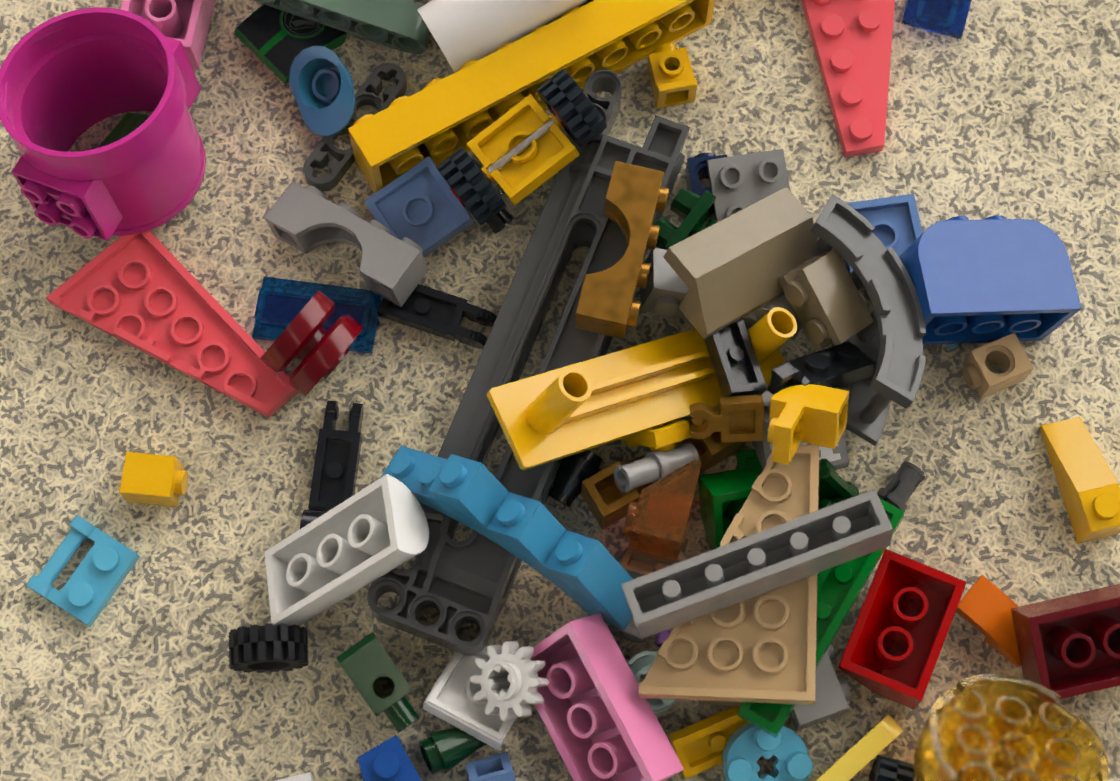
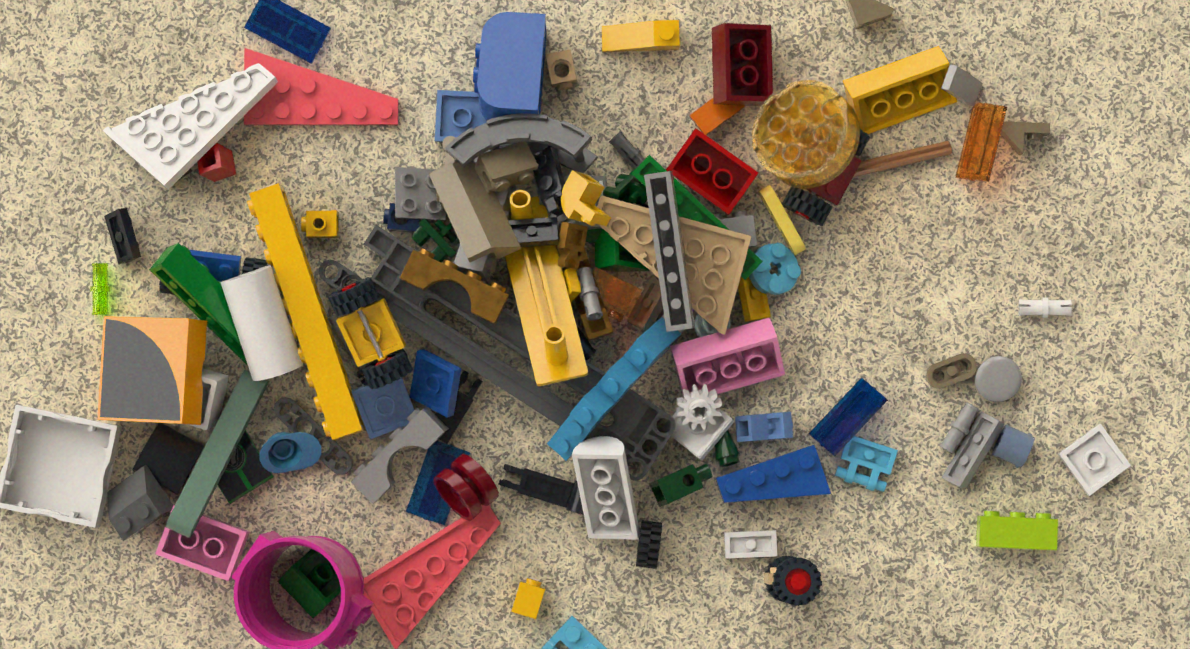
camera: 80 degrees left, 15 degrees up
none -> blue plate [409,349,462,417]

